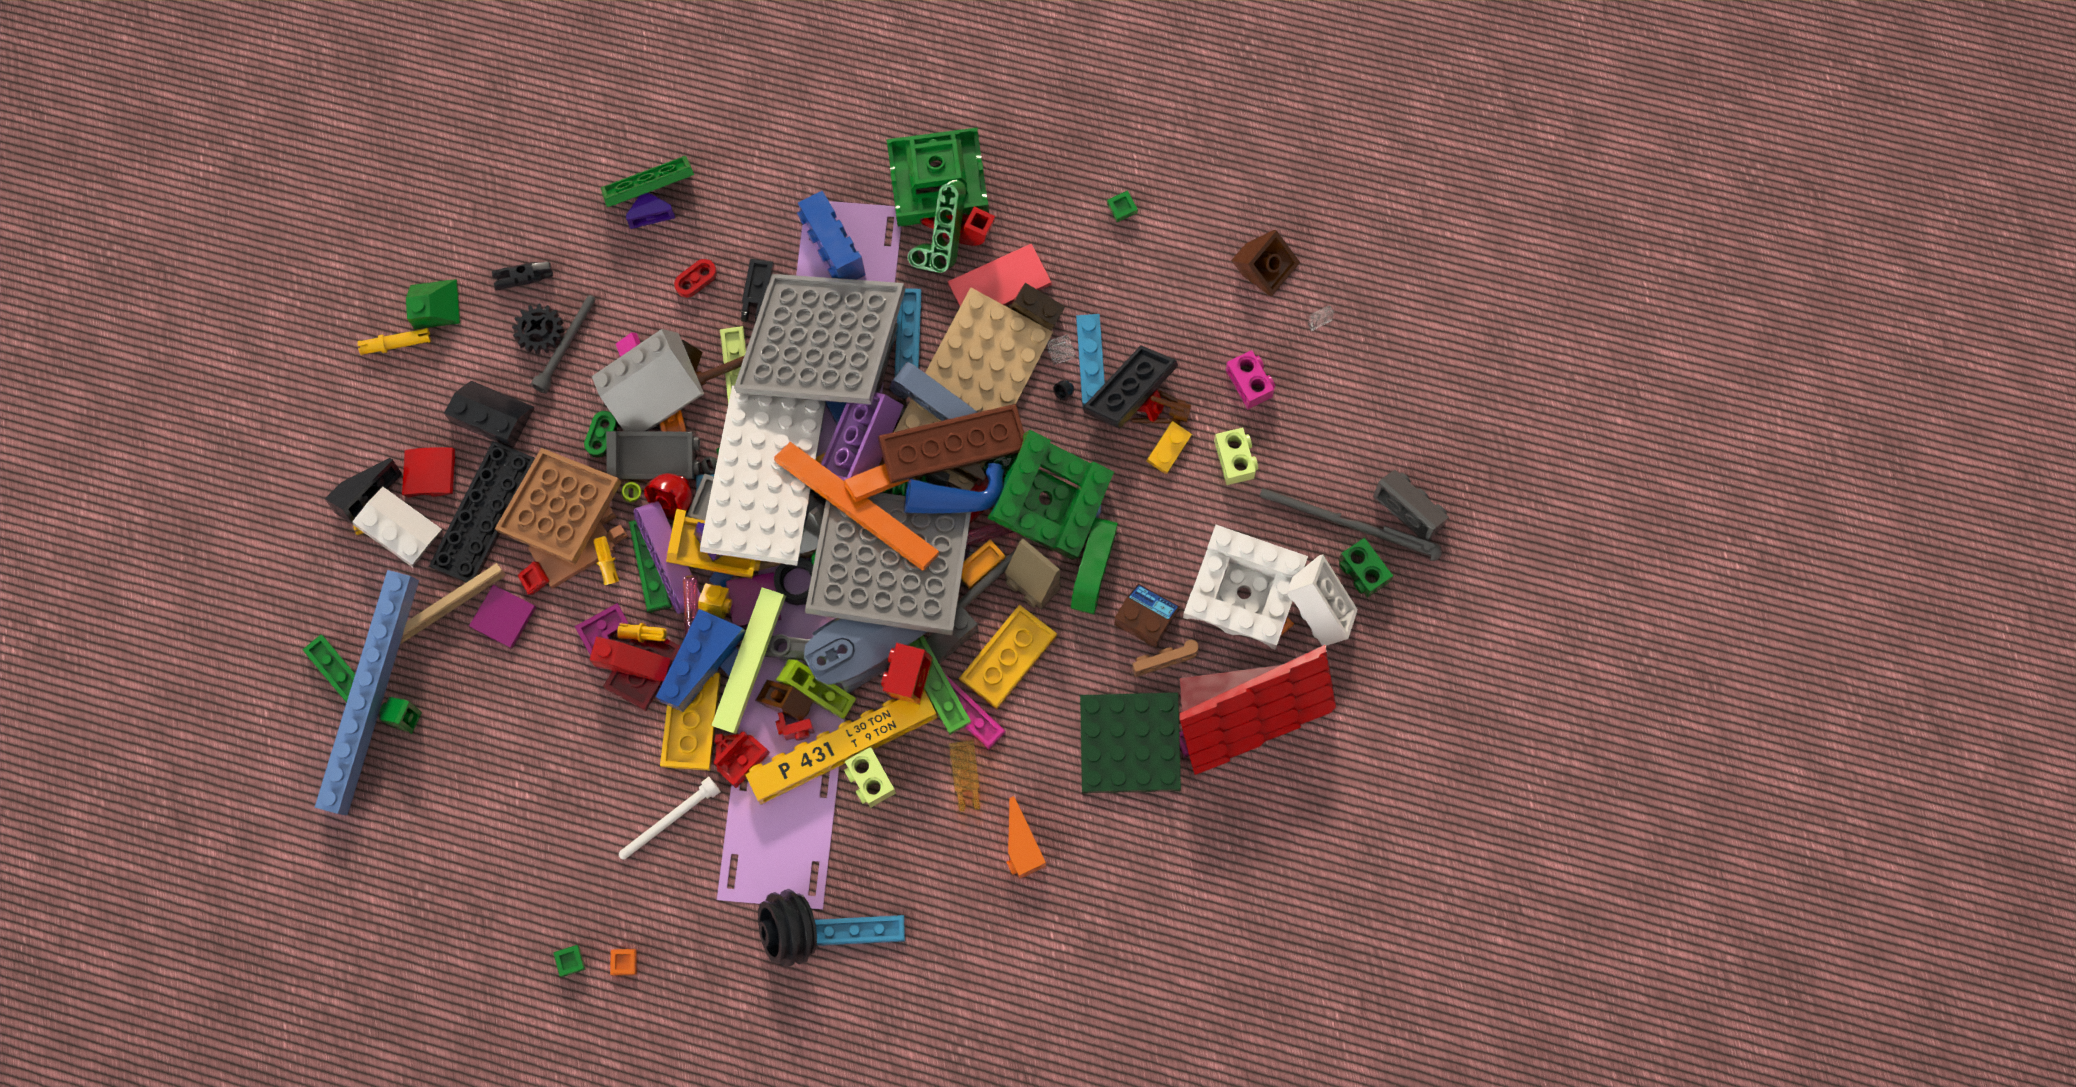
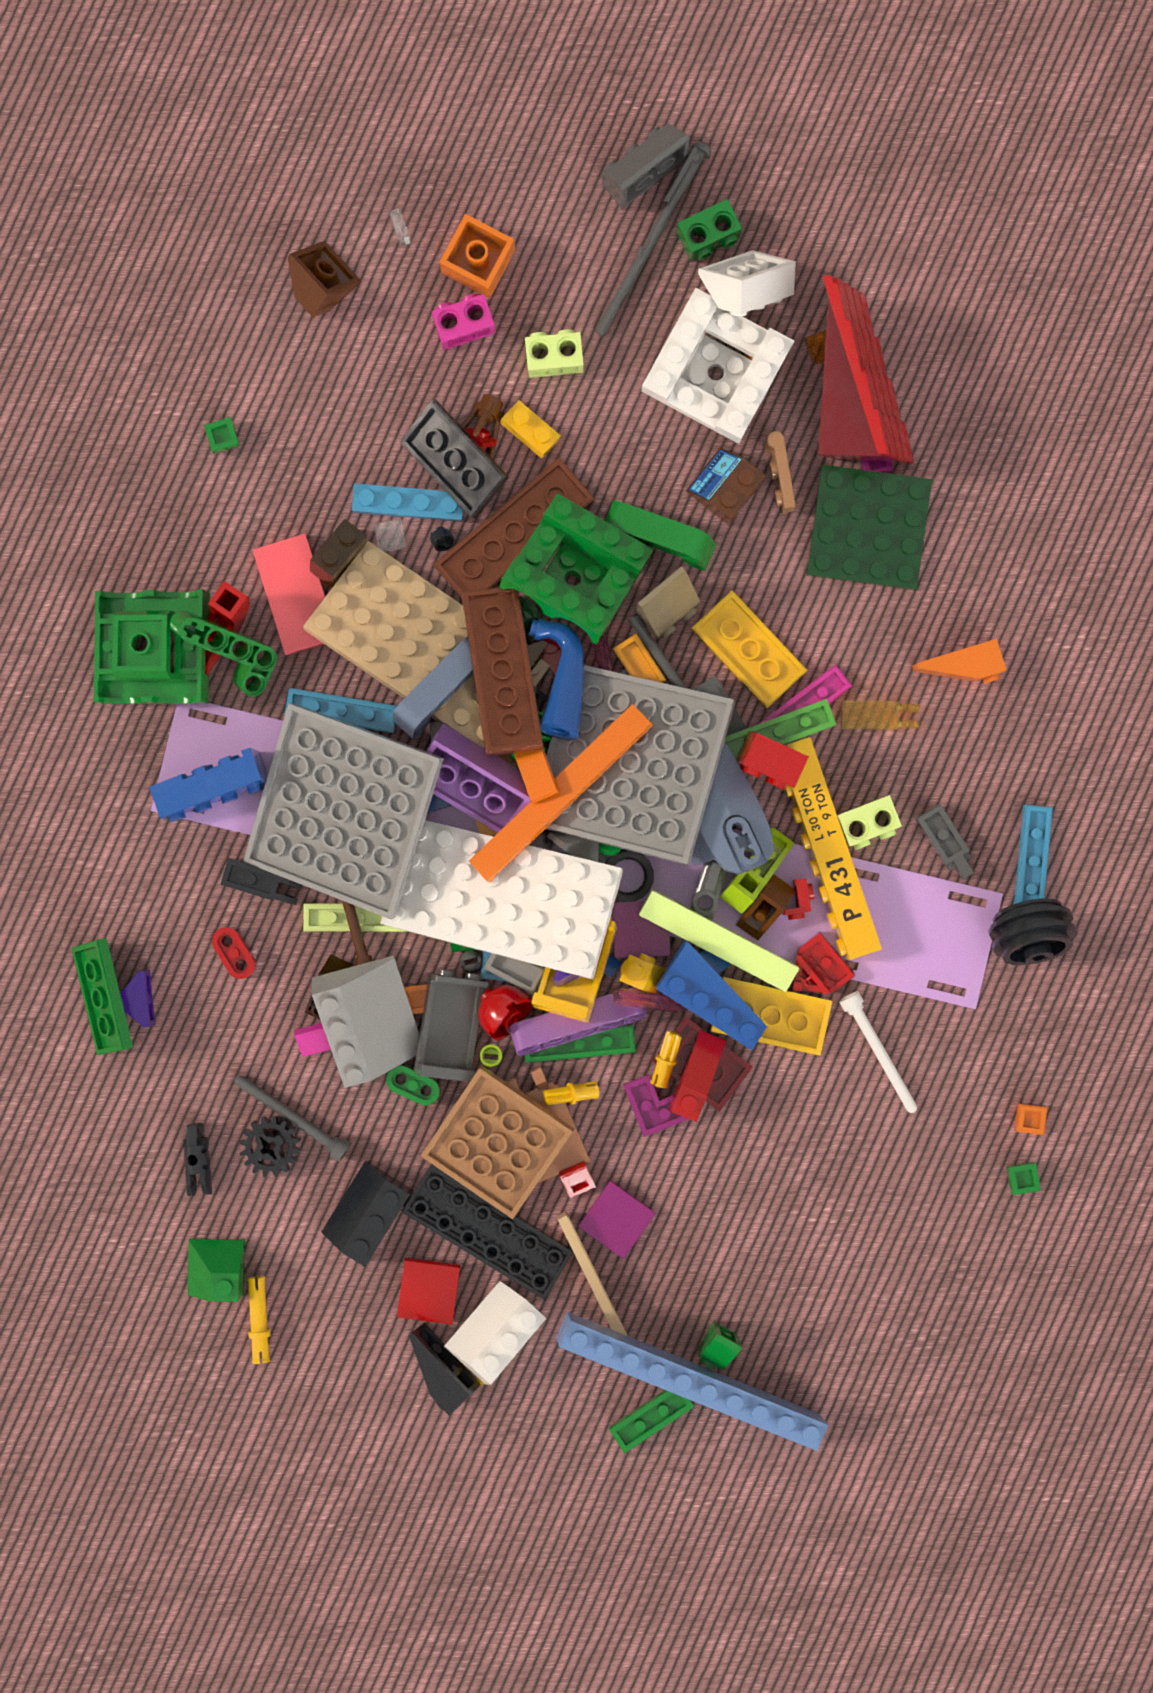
camera: 85 degrees left, 15 degrees up
none -> copper tile [433,458,595,599]
none -> orange brick [439,214,516,299]
none -> dark grey hinge [915,804,974,879]

